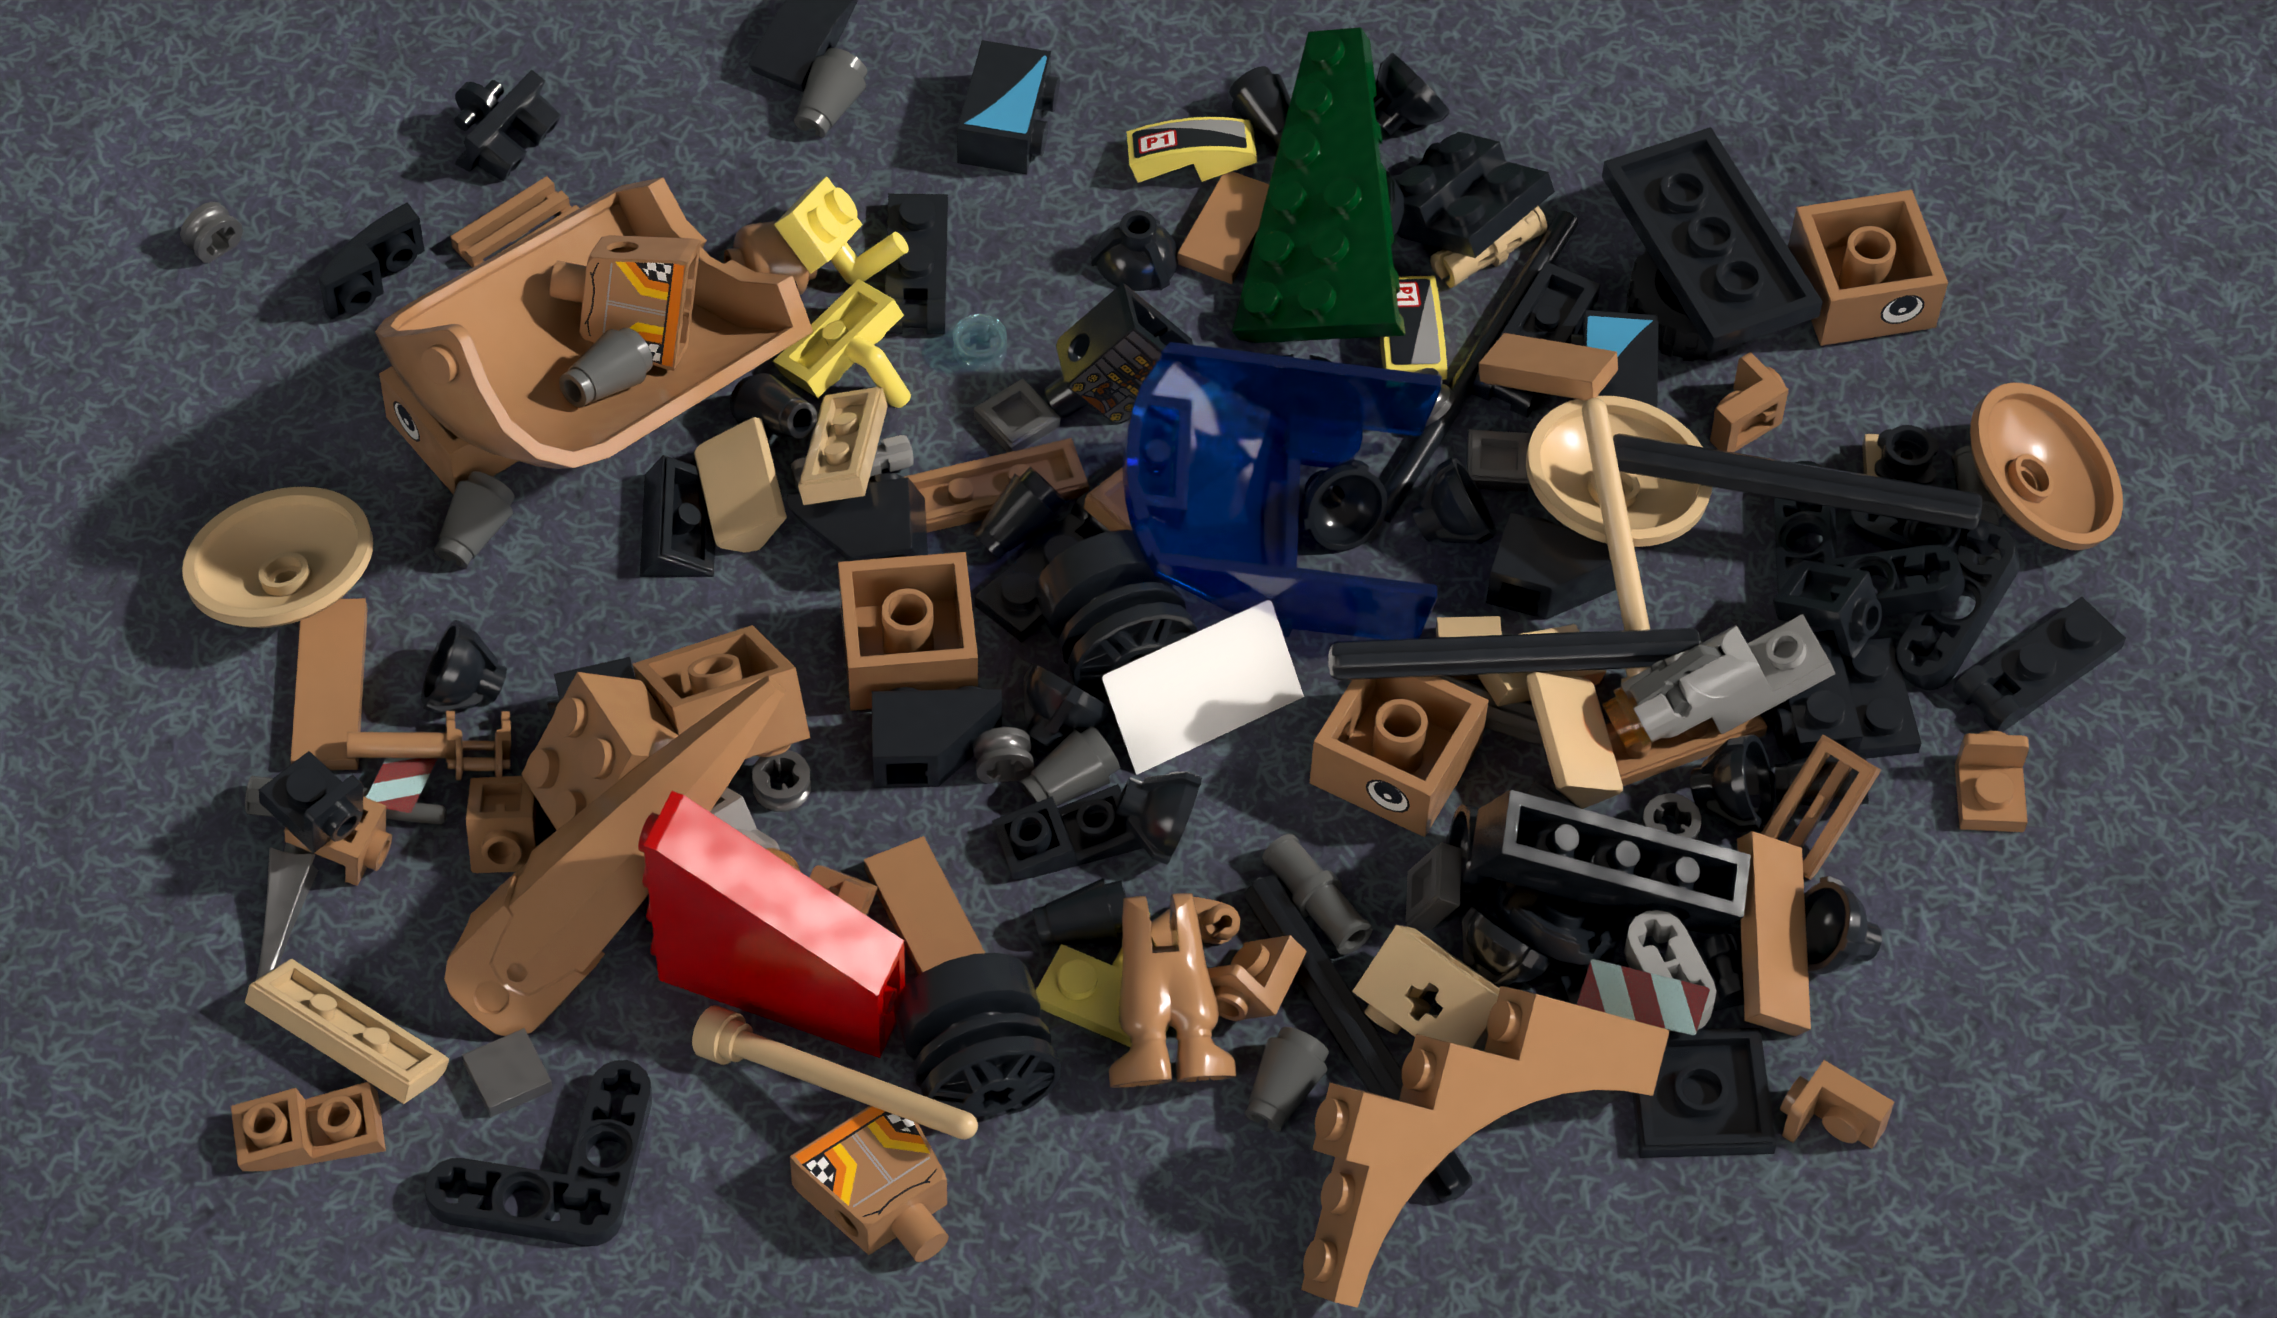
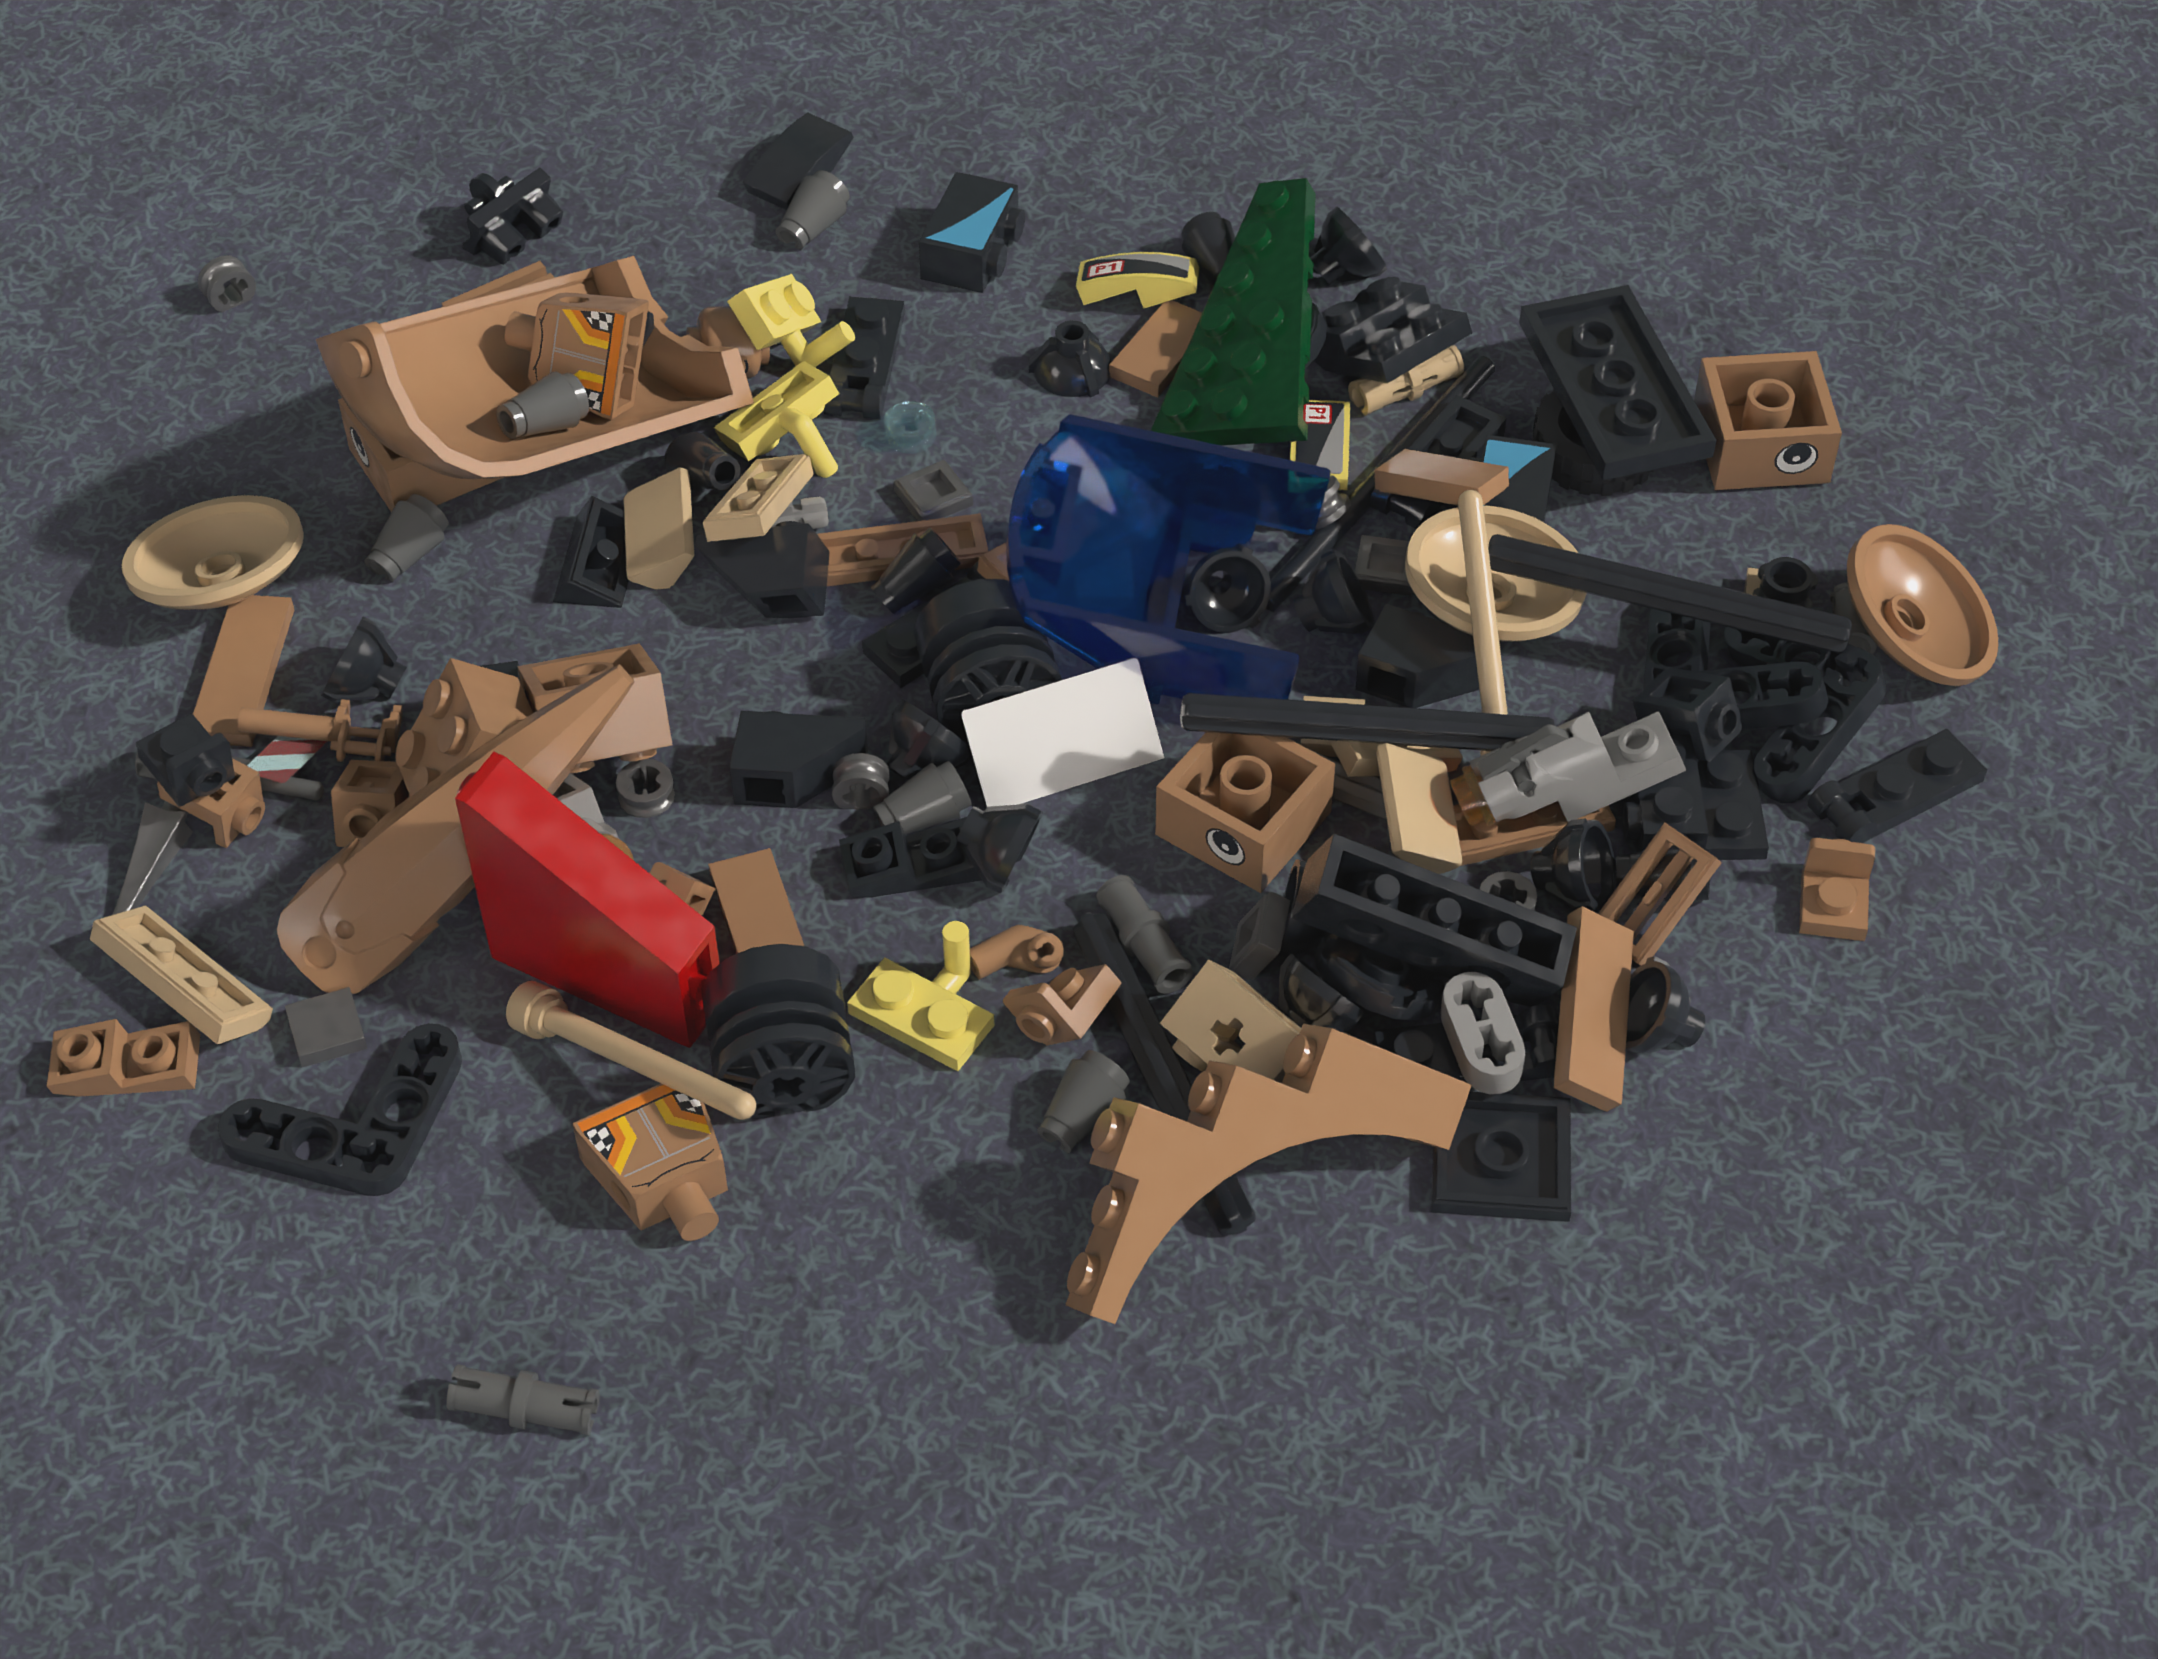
camera: 10 degrees right, 5 degrees down
black slope [319,202,425,320] -> none
medium nougat brick [838,552,978,711] -> none
black cone [1033,878,1126,947] -> none
black torso [1045,283,1203,423] -> none
medium nougat piece [1109,893,1236,1088] -> none
clear light blue sticker [1577,959,1710,1035] -> none
medium nougat bracket [1710,352,1789,452] -> none
medium nougat bracket [1780,1060,1894,1149] -> none

